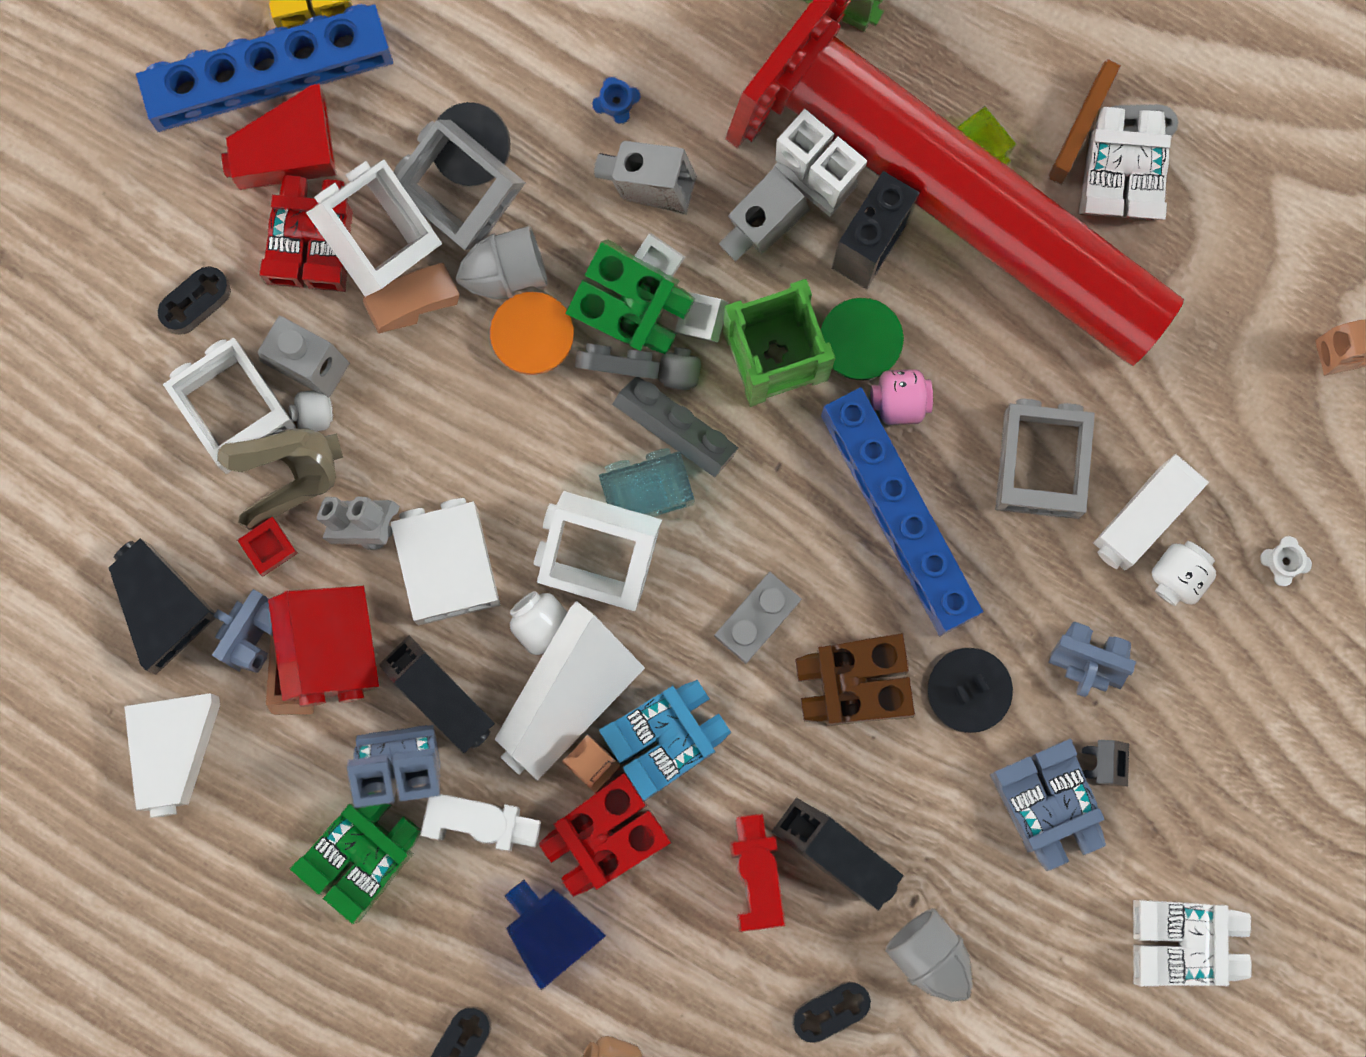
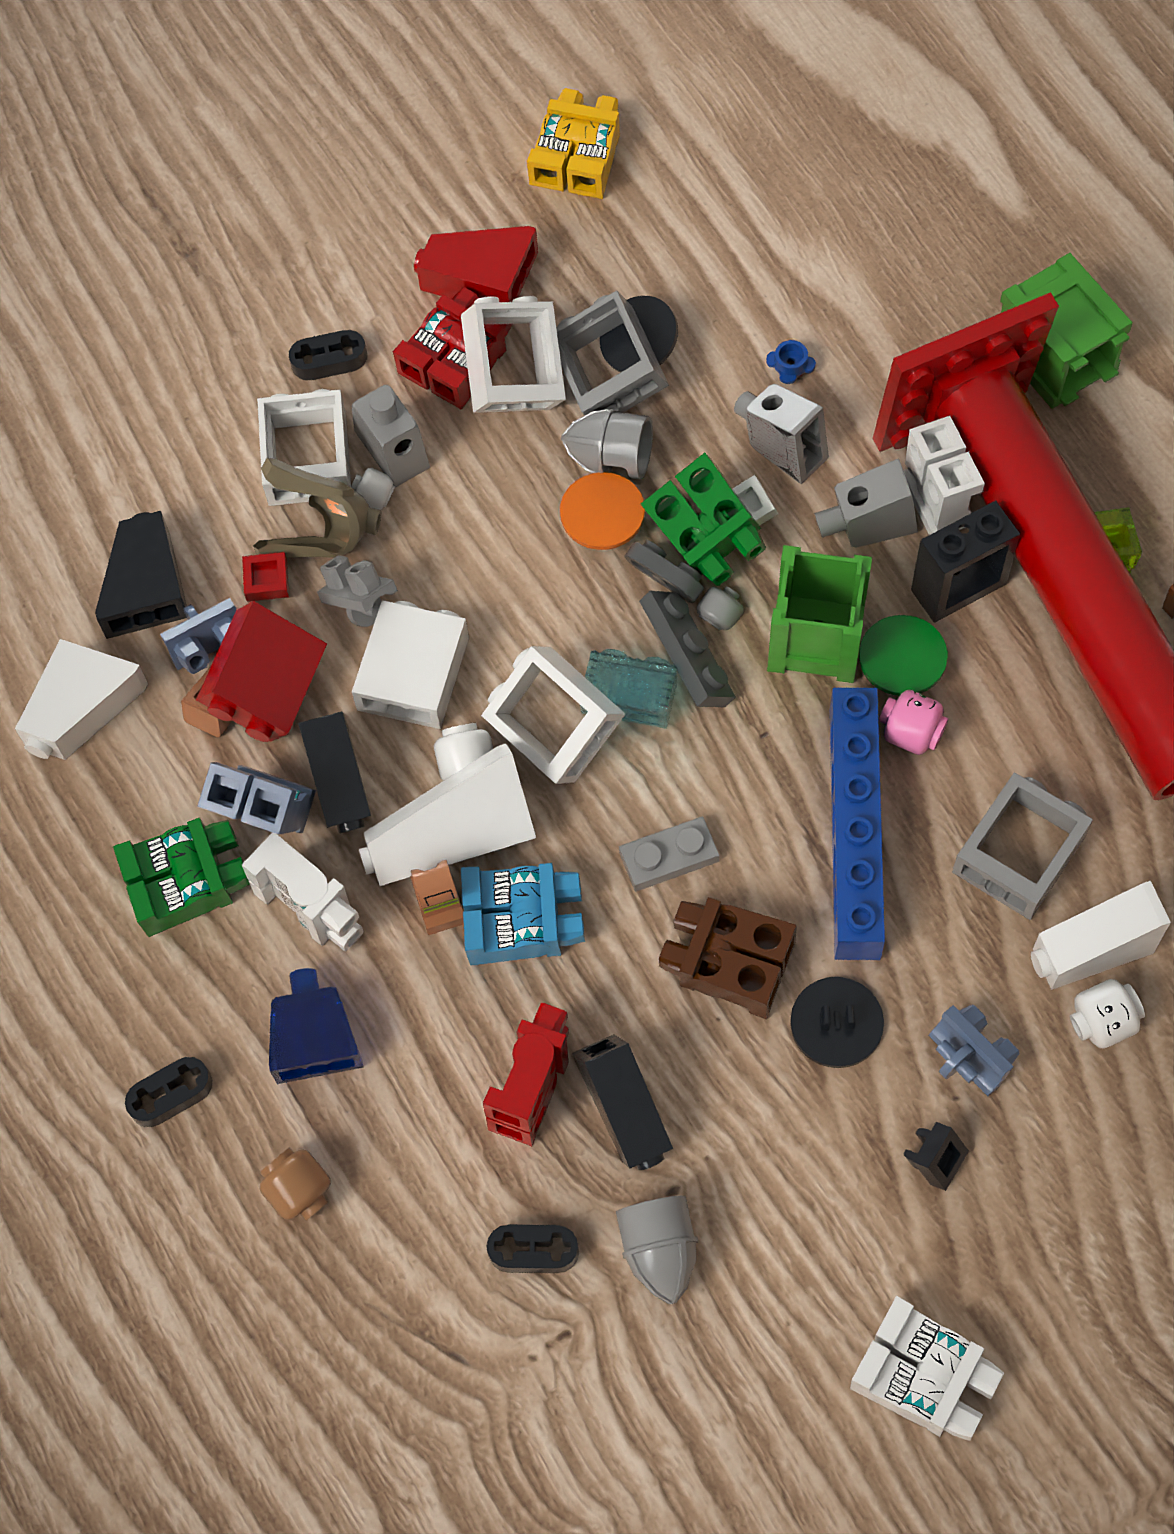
camera: 35 degrees right, 15 degrees down
blue brick [136,4,394,132] -> none
nougat slope [363,263,460,334] -> none
red hips [539,773,672,897] -> none
white plate [675,292,728,342] -> none
sand blue hips [990,739,1106,871] -> none

